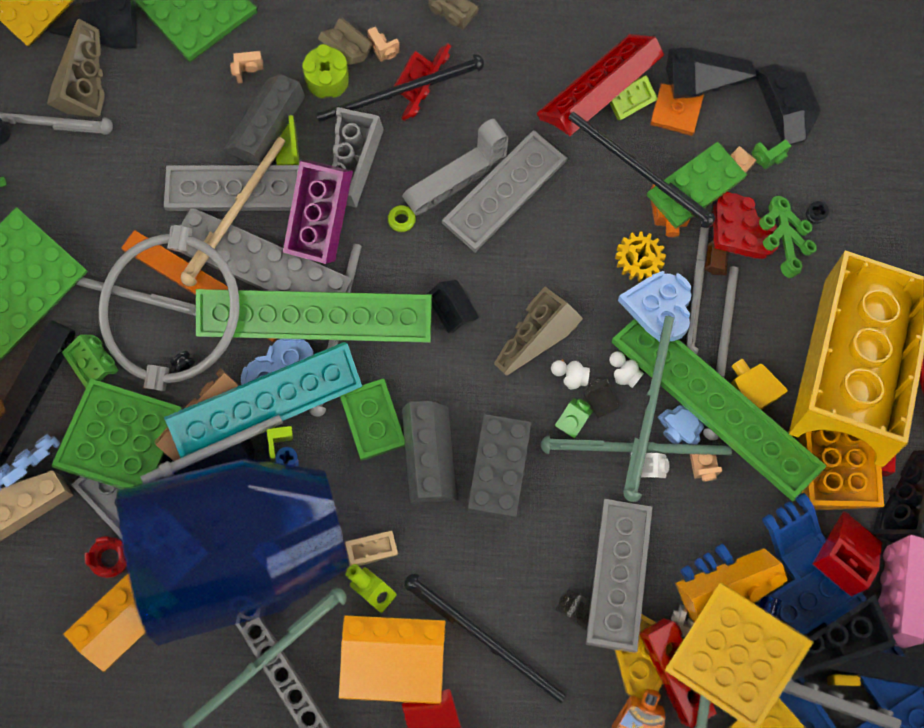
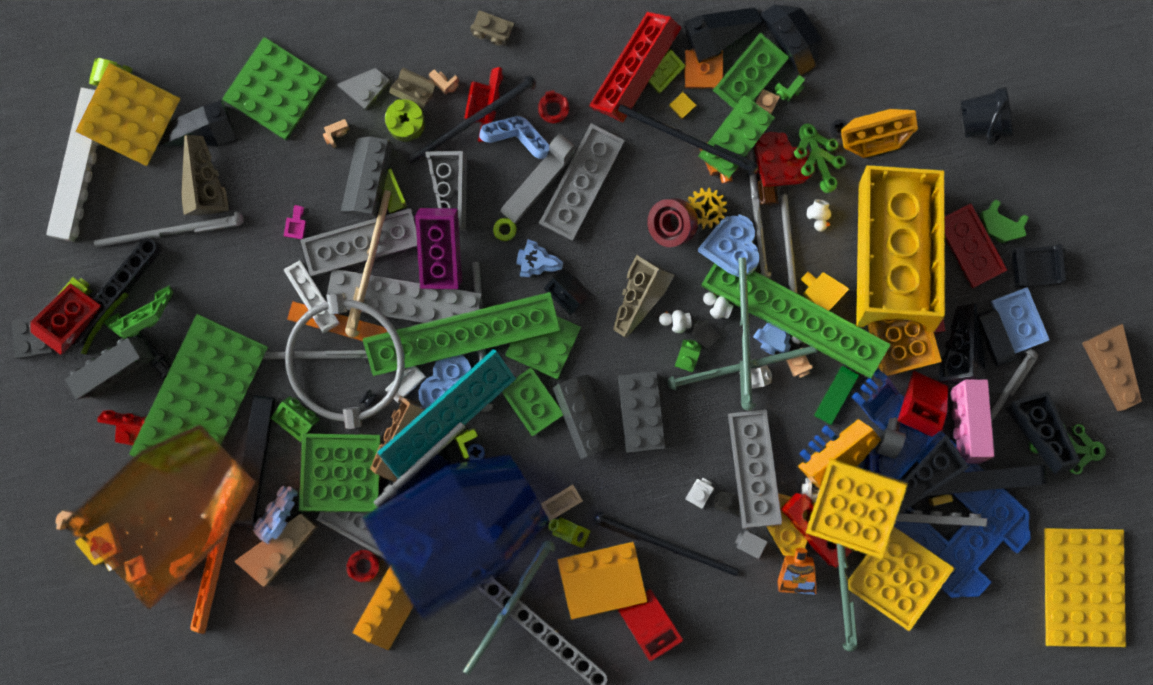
camera: 15 degrees left, 10 degrees up
none -> dark pink plate [284,205,307,239]
none -> white tile [284,260,339,333]
none -> light grey wing [338,68,390,110]
none -> white tile [385,366,426,404]
none -> light blue beam [479,116,549,159]
none -> bright green plate [505,316,581,380]
none -> light blue rock [516,239,563,278]
none -> red piece [538,90,569,124]
none -> dark red piece [647,198,698,247]
none -> yellow tile [669,92,696,119]
none -> white bracket [685,478,714,509]
none -> bright green plate [713,33,789,108]
none -> light grey brick [735,531,767,559]
none -> white animal [807,199,831,232]
none -> green tile [814,366,859,425]
none -> light orange wedge [841,109,918,158]
none -> dark grey beam [876,417,906,459]

